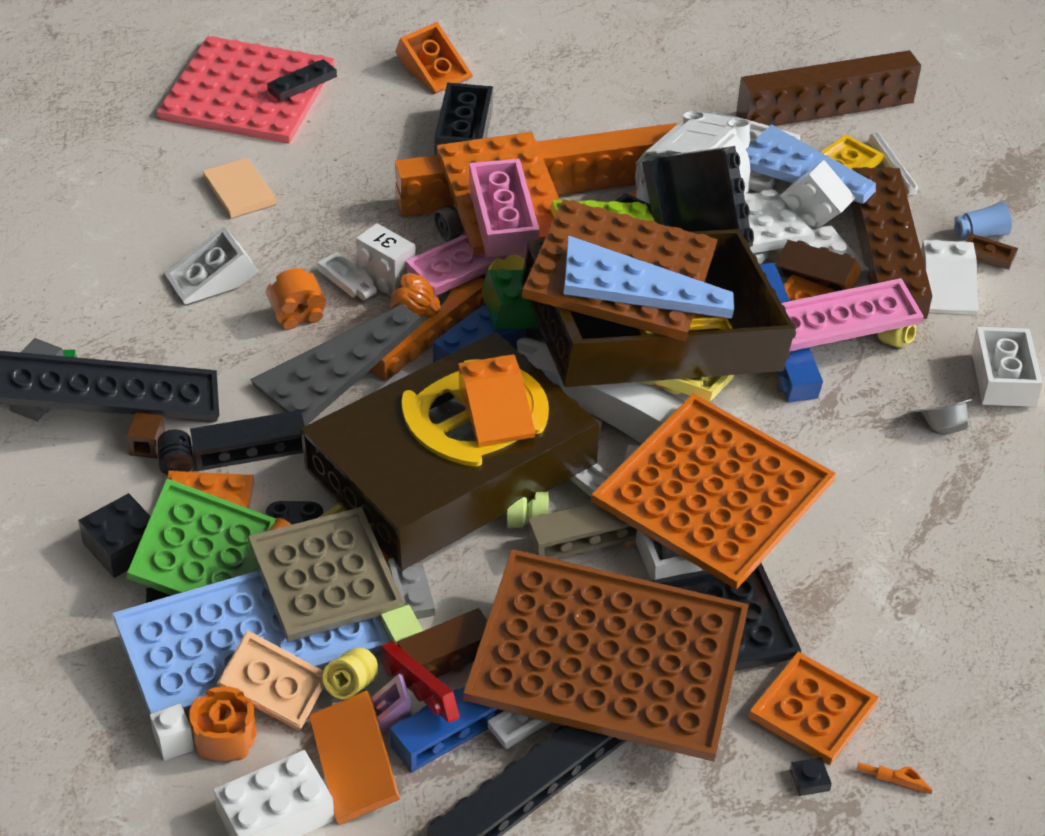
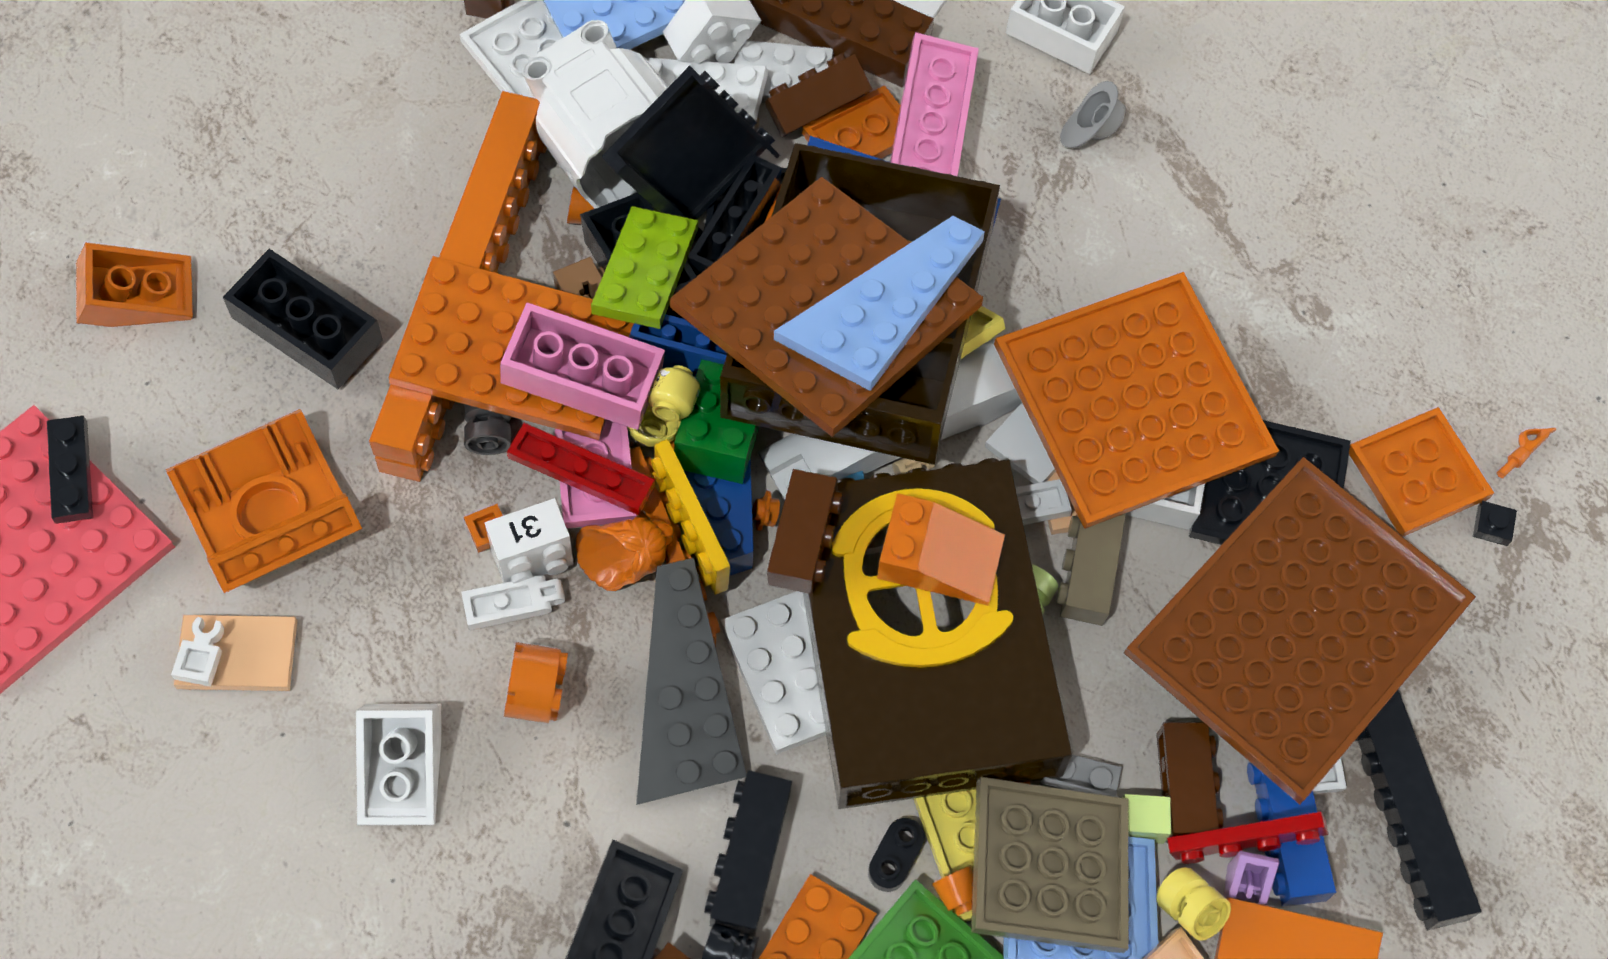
camera: 65 degrees left, 20 degrees up
none -> orange panel [165,409,362,593]
none -> white plate [171,617,224,687]
none -> red plate [507,423,655,516]
none -> light yellow head [648,365,700,422]
none -> yellow plate [651,439,730,595]
none -> reddish brown brick [767,469,843,595]

